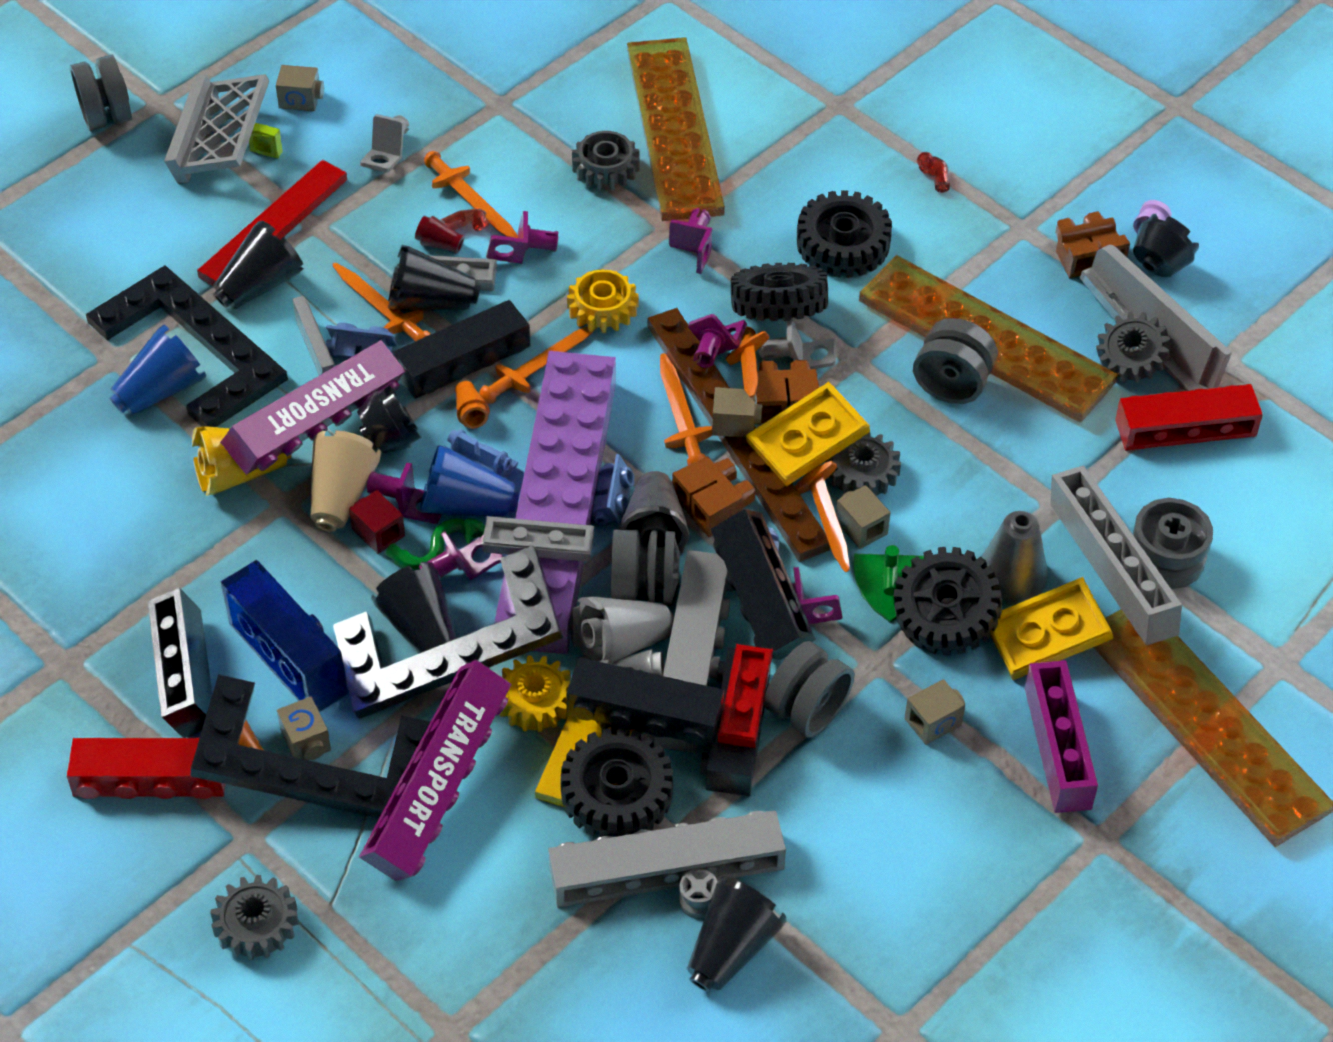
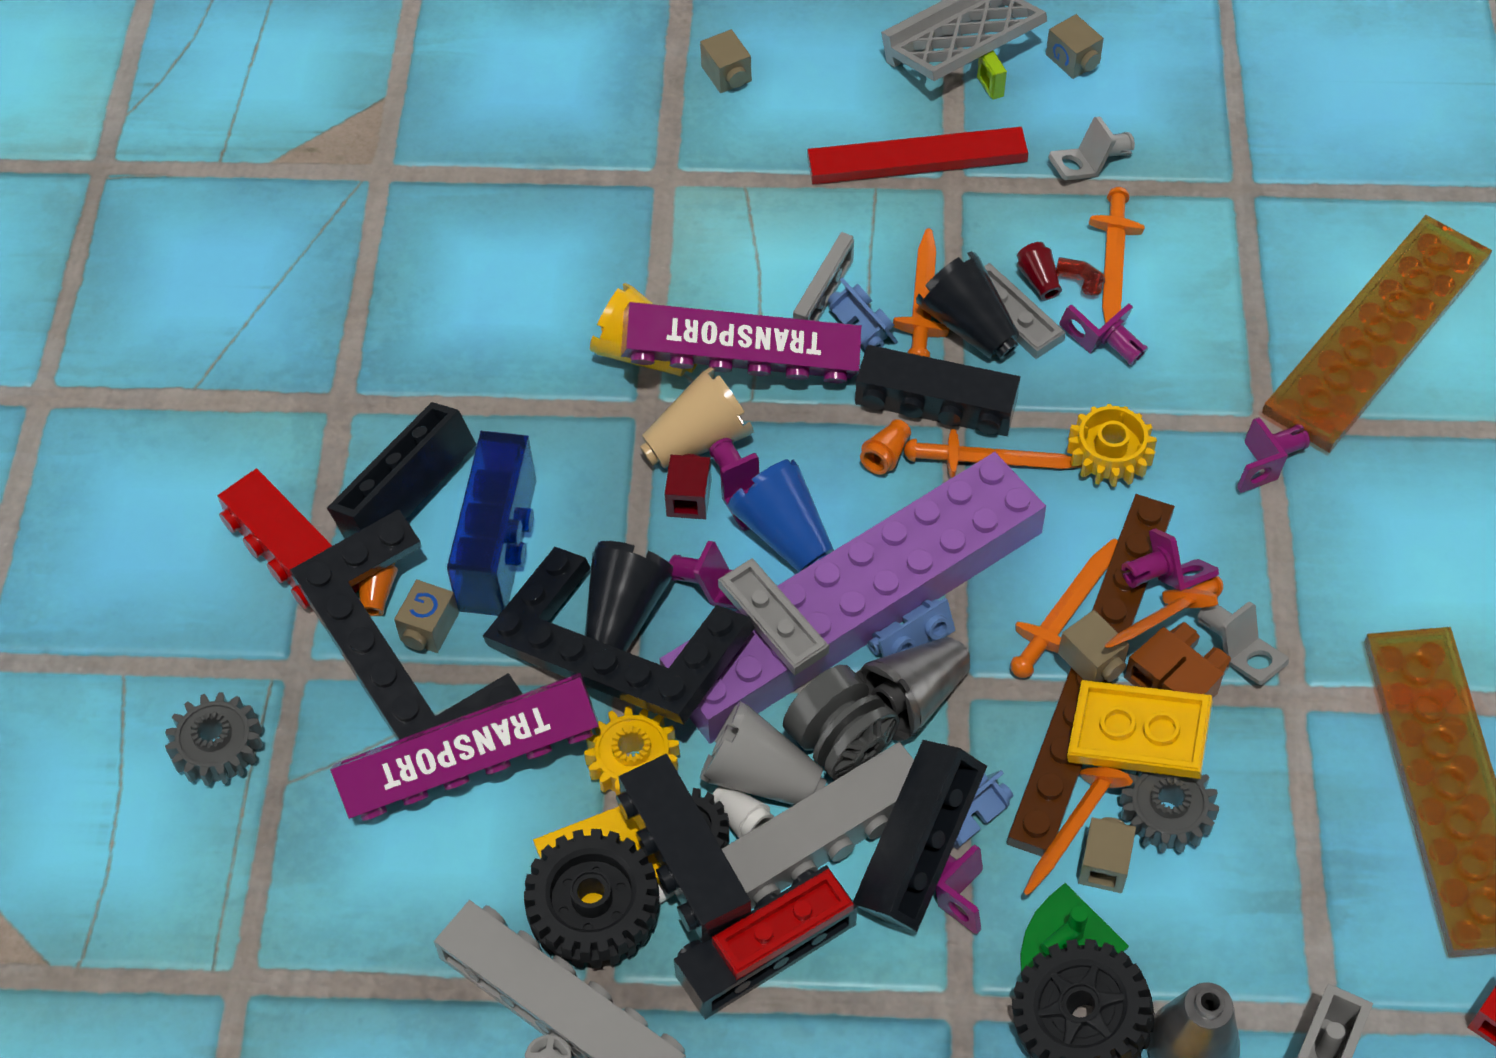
camera: 50 degrees right, 5 degrees up
black plate [86,265,288,427] -> none
blue cone [110,325,206,415] -> none
black cone [213,221,304,309] -> none
black cone [357,385,422,454] -> none
green animal [385,518,485,571] -> none
medium blue hinge [447,429,518,478] -> none
dark grey gear [572,131,640,190] -> none
dark orange hips [672,456,755,538] -> none
black wheel [731,262,828,321] -> none
dark grey wheel [764,641,855,738] -> none
black wheel [797,190,892,278] -> none
dark grey wheel [913,318,998,404] -> none
none -> dark tan brick [700,29,752,93]

